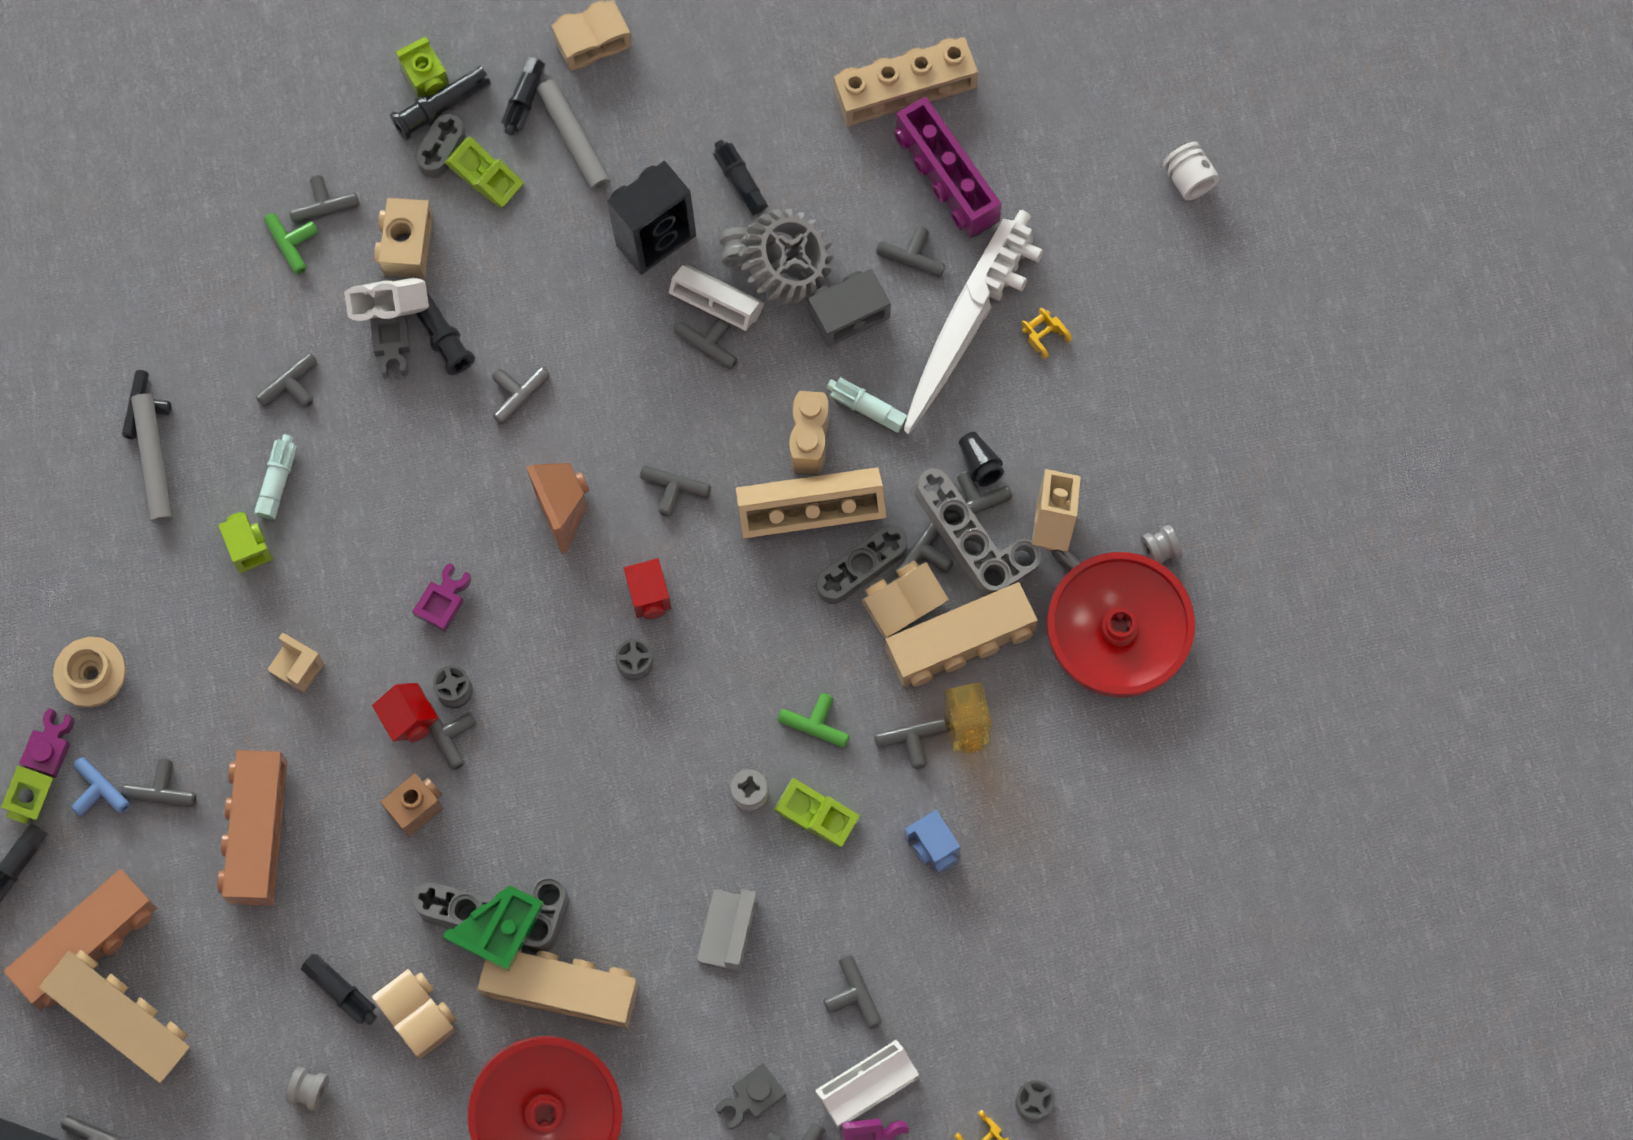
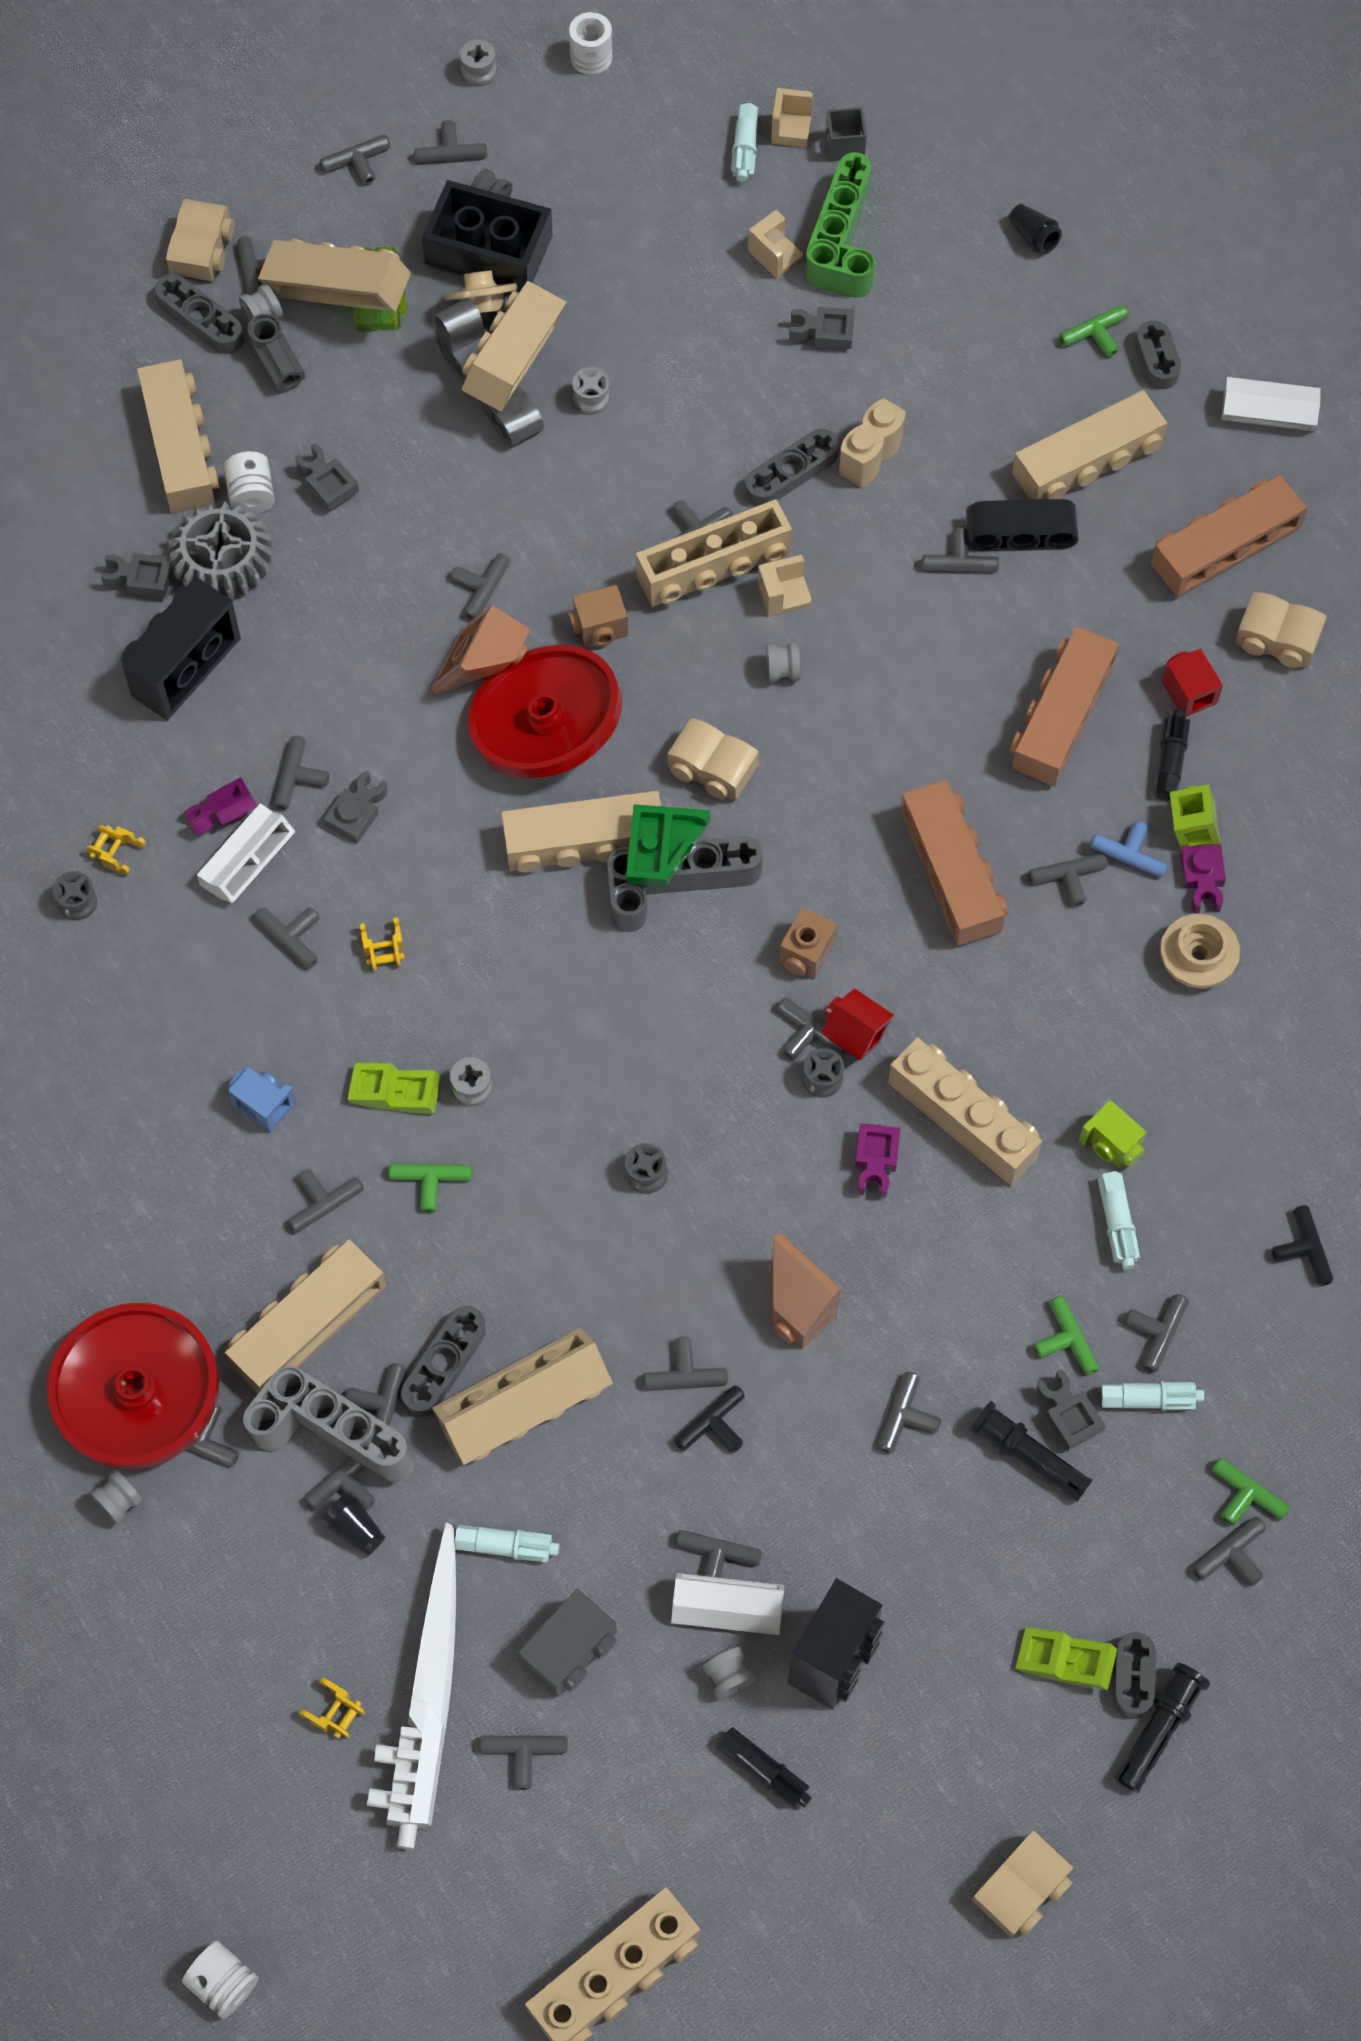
camera: 155 degrees right, 5 degrees down
tan brick [39,949,190,1083] -> none
light grey piece [131,394,172,523] -> none
tan panel [268,632,325,693] -> none
black piece [300,954,377,1025] -> none
white brick [344,278,429,321] -> none
tan brick [374,198,434,279] -> none
lime brick [396,36,450,97] -> none
black piece [501,58,545,135] -> none
light grey piece [537,80,610,192] -> none
red brick [623,558,672,619] -> none
light grey panel [697,889,758,972] -> none
light grey gear [739,208,833,304] -> none
tan brick [789,391,829,475] -> none
tan brick [861,560,949,638] -> none
magenta brick [894,96,1002,238] -> none
clear yellow brick [943,682,992,753] -> none
tan brick [1032,469,1081,552] -> none
none -> yellow piece [360,917,405,971]
none -> black piece [674,1385,745,1453]
none -> tan brick [888,1037,1042,1186]
none -> bright green piece [1034,1296,1099,1375]
none -> light aqua piece [1101,1381,1204,1411]

